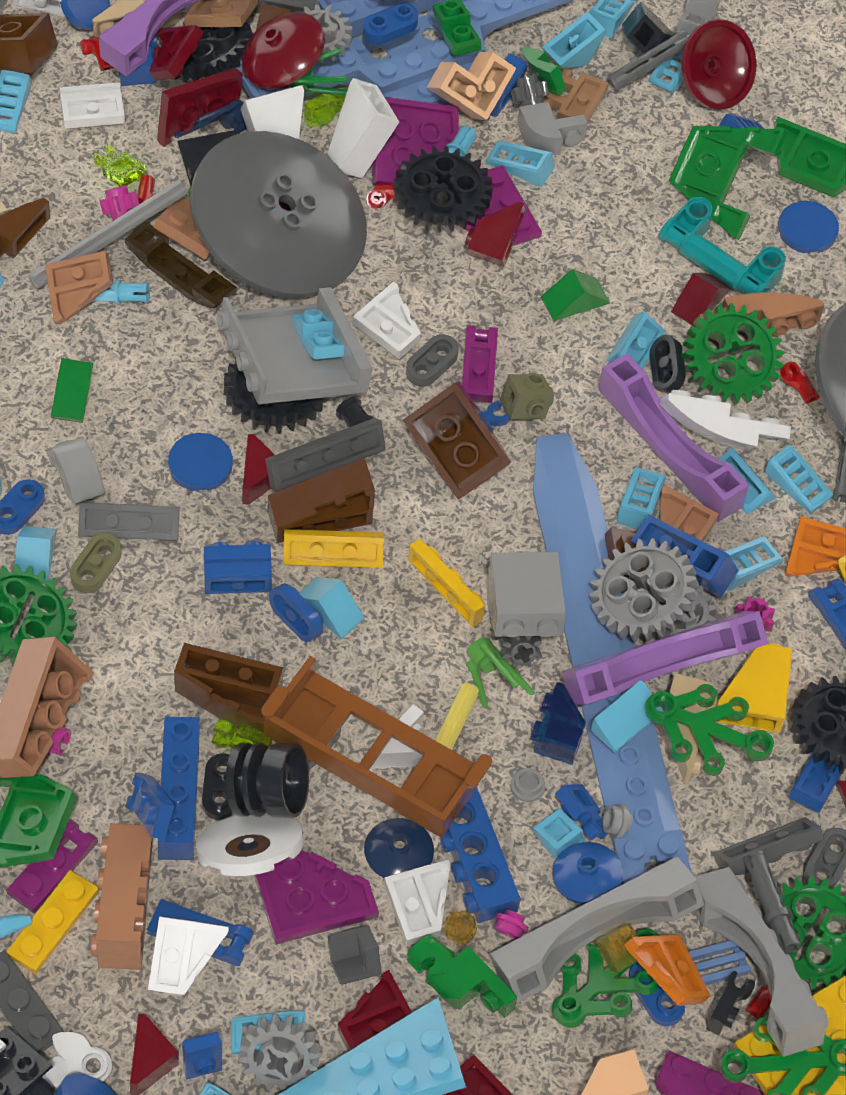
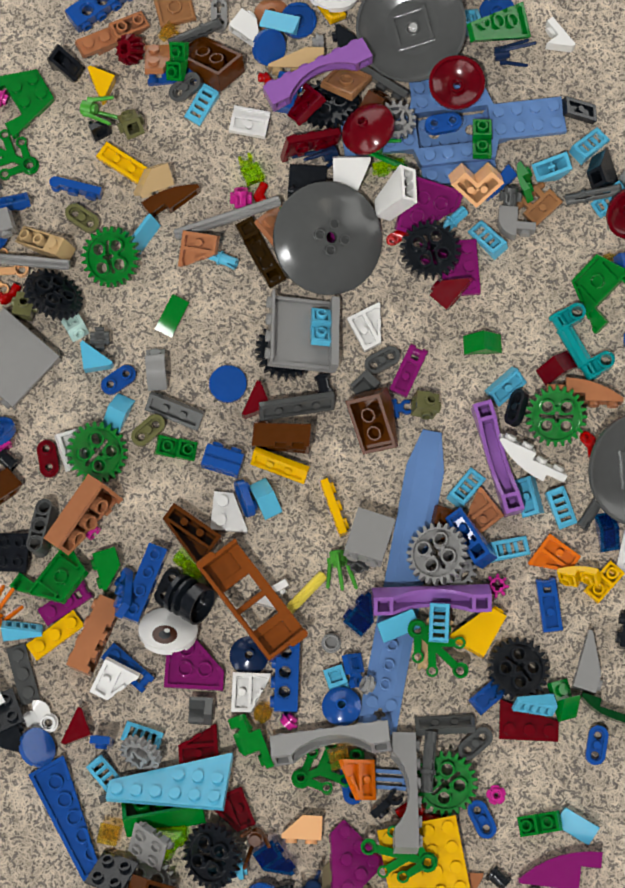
camera: 25 degrees right, 20 degrees up
none -> green slope [90,547,122,593]
none -> green slope [154,435,198,461]
none -> white wing [210,491,248,533]
none -> dark grey panel [350,369,380,394]
none -> medium azure slope [429,603,450,643]

